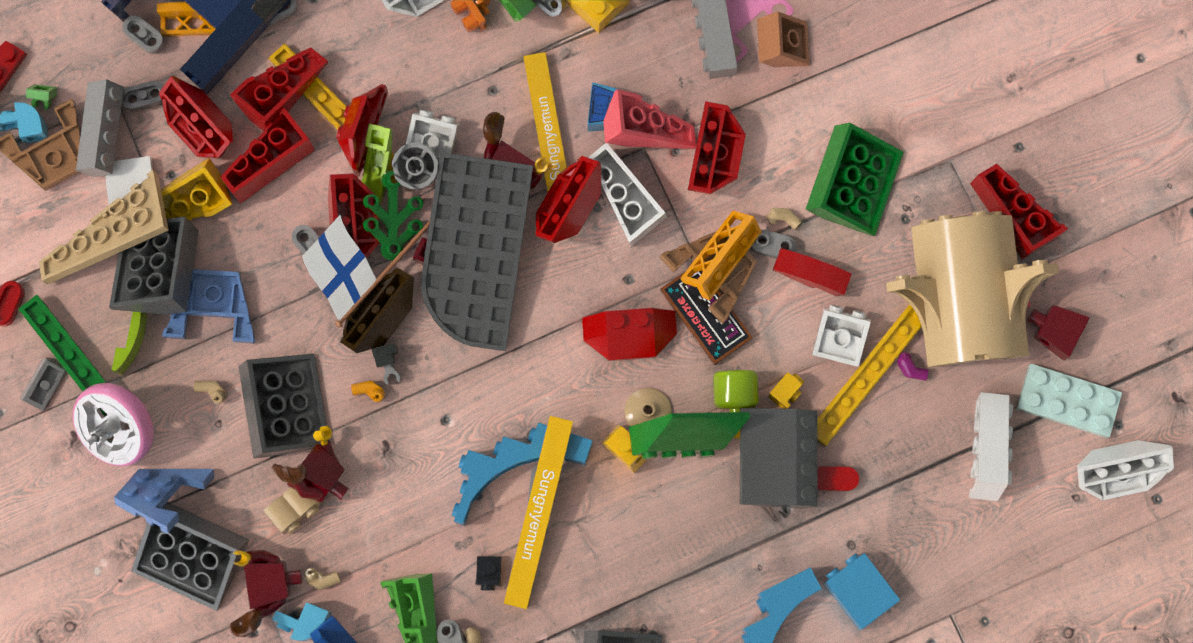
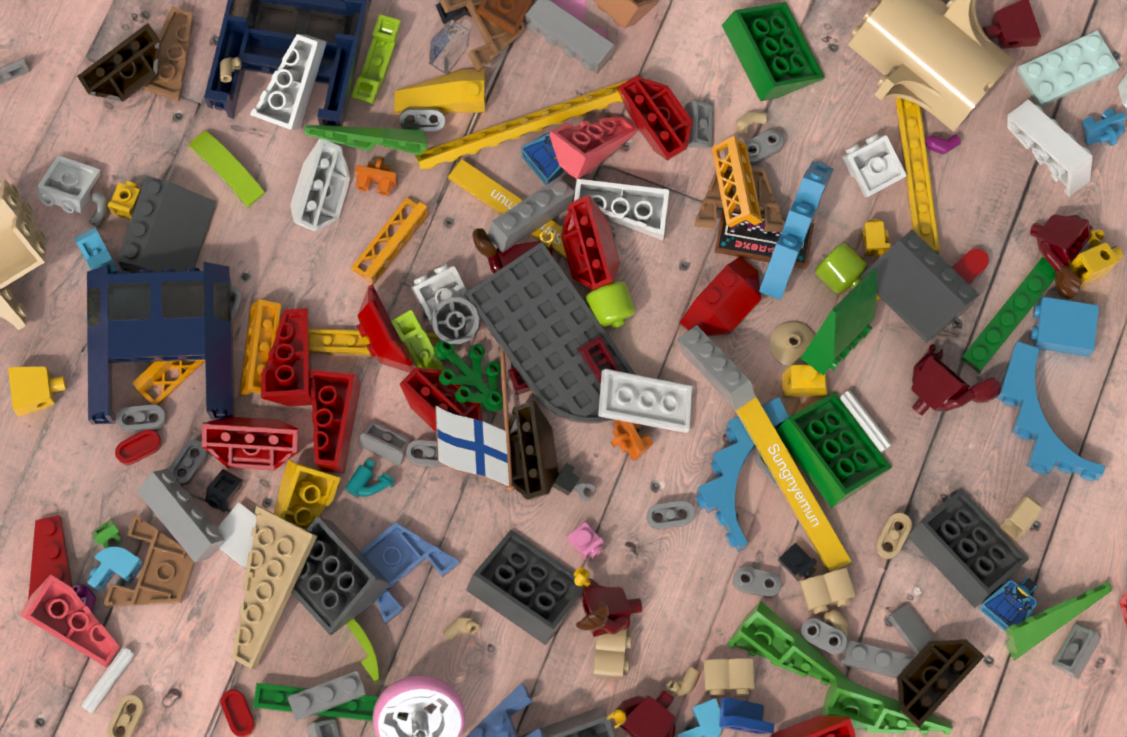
camera: 45 degrees left, 5 degrees down
light orange arm [351,380,385,402] -> none
red slope [773,248,852,296] -> none
none -> red tile [115,429,162,465]
none -> black bracket [205,469,243,512]
none -> light orange fence [239,299,281,396]
none -> light grey plate [287,671,366,721]
none -> teal plant [344,459,395,498]
none -> light orange fence [351,197,429,285]
none -> light grey slope [358,420,413,465]
none -> yellow plate [414,79,628,170]
none -> light grey brick [487,176,575,253]
none -> bright pink bracket [567,522,604,560]
none -> dark red slope [577,336,622,384]
none -> lime head [585,281,636,329]
none -> white tile [598,369,693,433]
none -> orange hips [610,420,653,461]
none -> light grey plate [646,501,695,530]
none -> light grey brick [678,325,755,410]
none -> light grey slope [685,100,713,148]
none -> tan brick [703,659,755,697]
none -> light grey plate [732,567,781,598]
none -> dark azure arch [759,161,834,300]
none -> green slope [776,392,892,508]
none -> tan brick [799,568,856,614]
none -> white axle [840,390,891,452]
none -> tan plate [876,513,912,559]
none -> dark red torso [911,344,1001,416]
none -> green plate [961,257,1056,373]
none -> dark red torso [1030,215,1104,299]
none -> yellow torso [1069,243,1123,289]
none -> dark azure hips [1082,108,1126,146]

